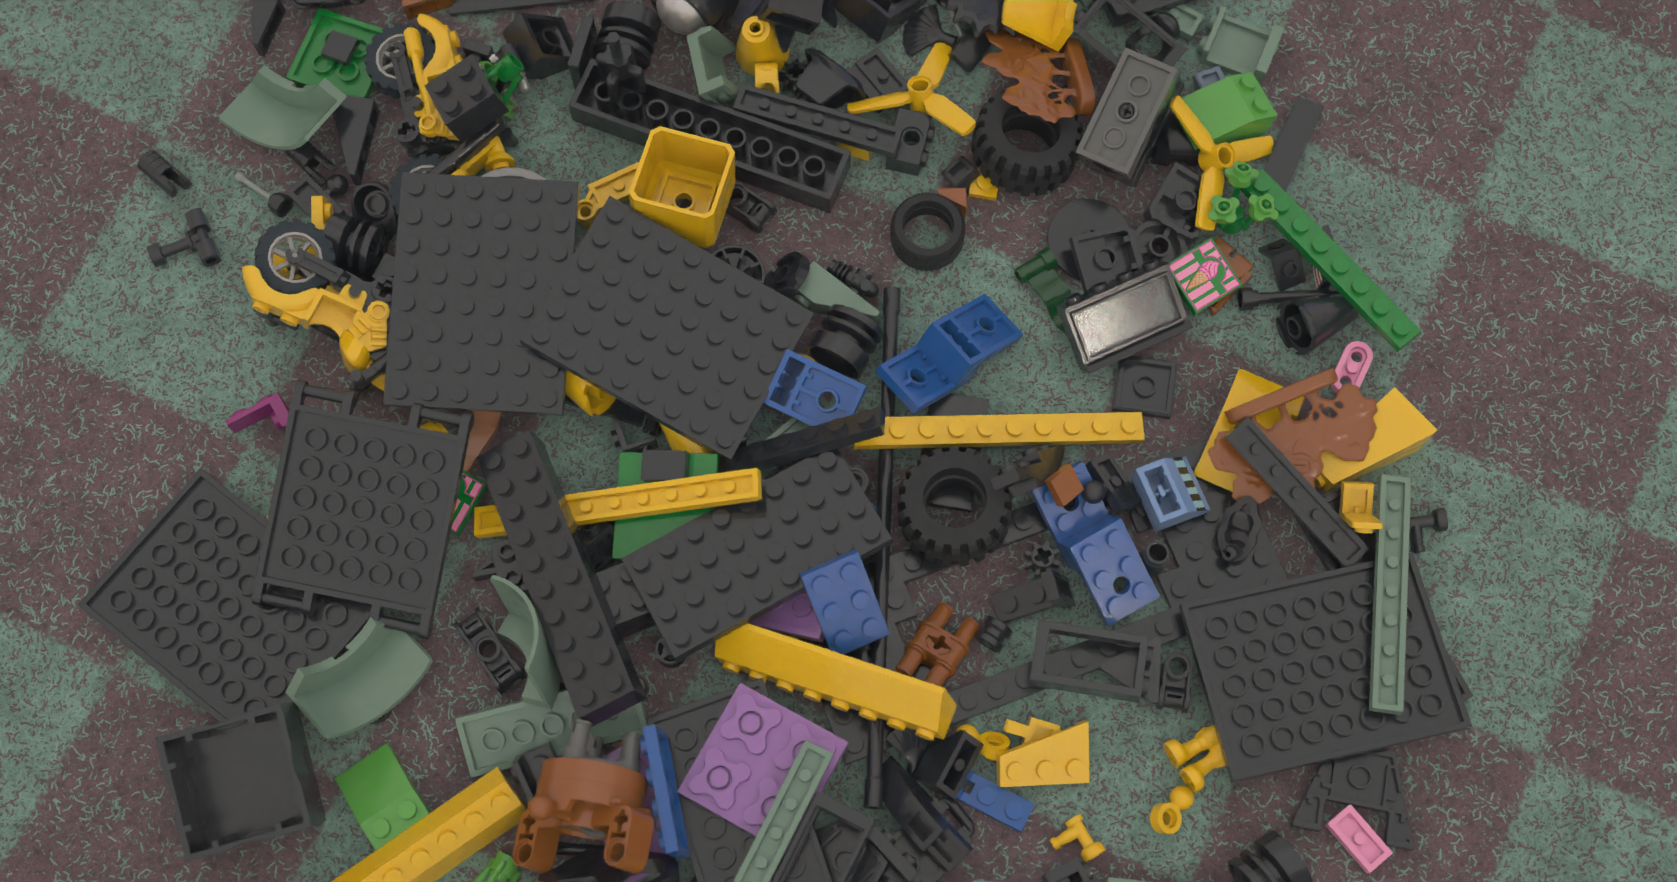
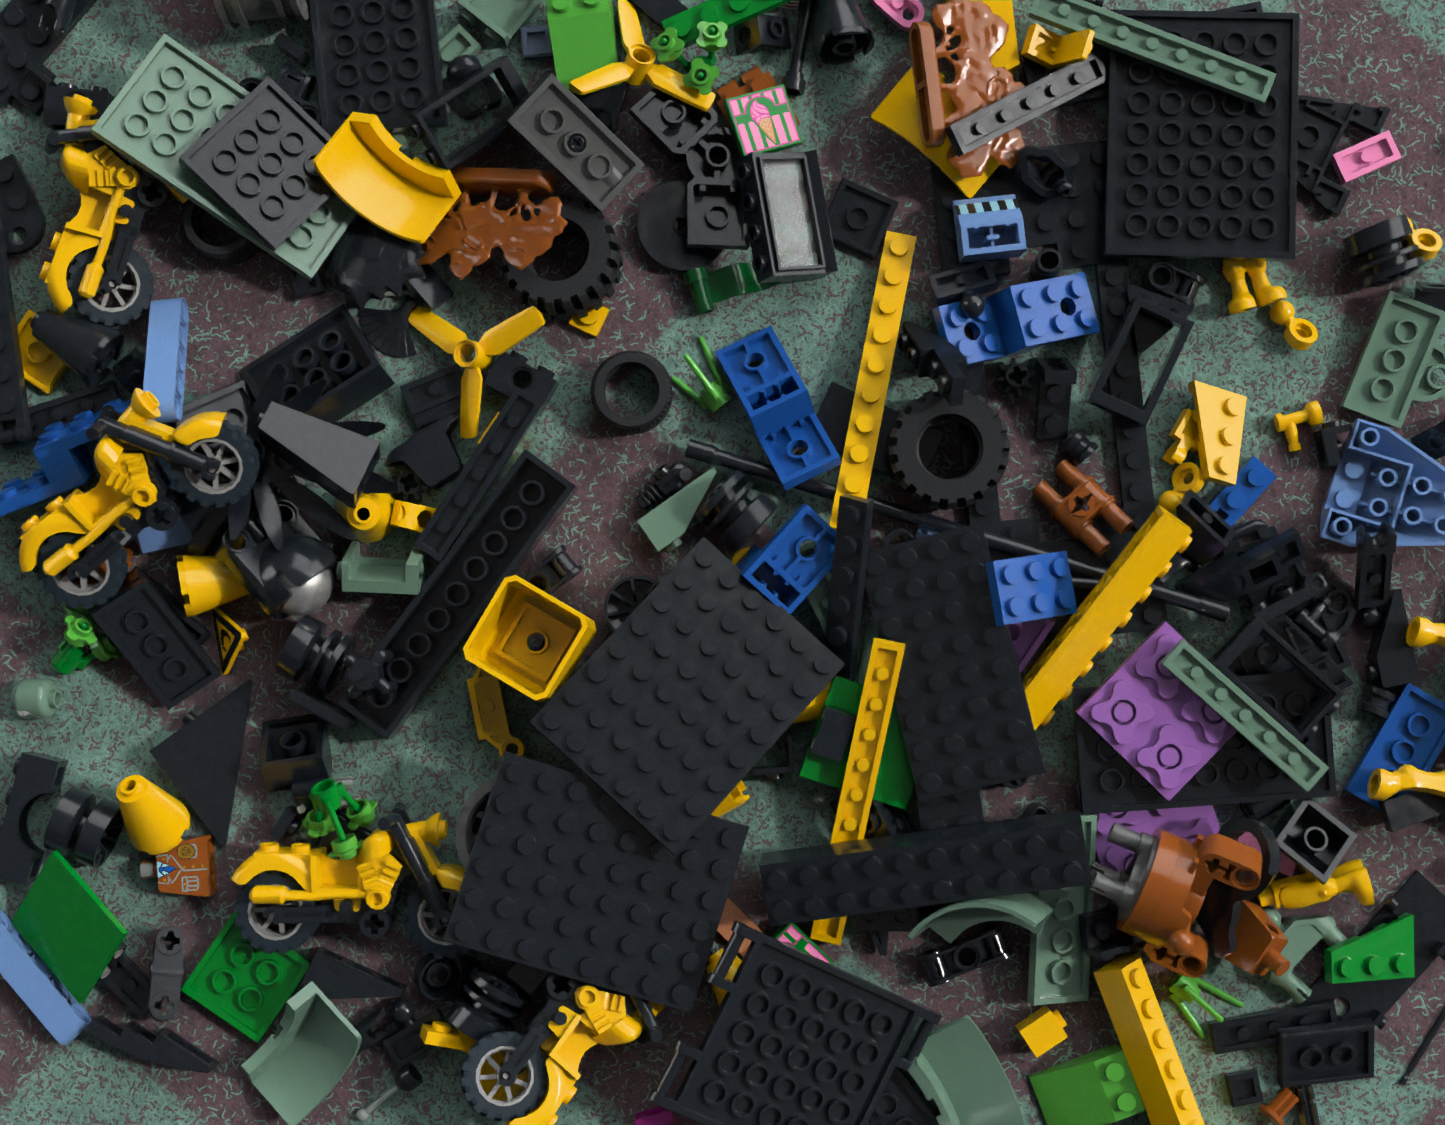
camera: 80 degrees left, 15 degrees up
black tile [321,30,360,66] -> none
black brick [425,54,509,143] -> none
blue plate [640,724,691,860] -> none
black tile [764,251,810,298] -> none
dark orange slope [937,188,967,218] -> none
black tile [941,155,981,188] -> none
dark orange tile [1045,464,1084,507] -> none
none -> bright green plant [670,336,732,413]
none -> yellow brick [1015,1005,1068,1058]

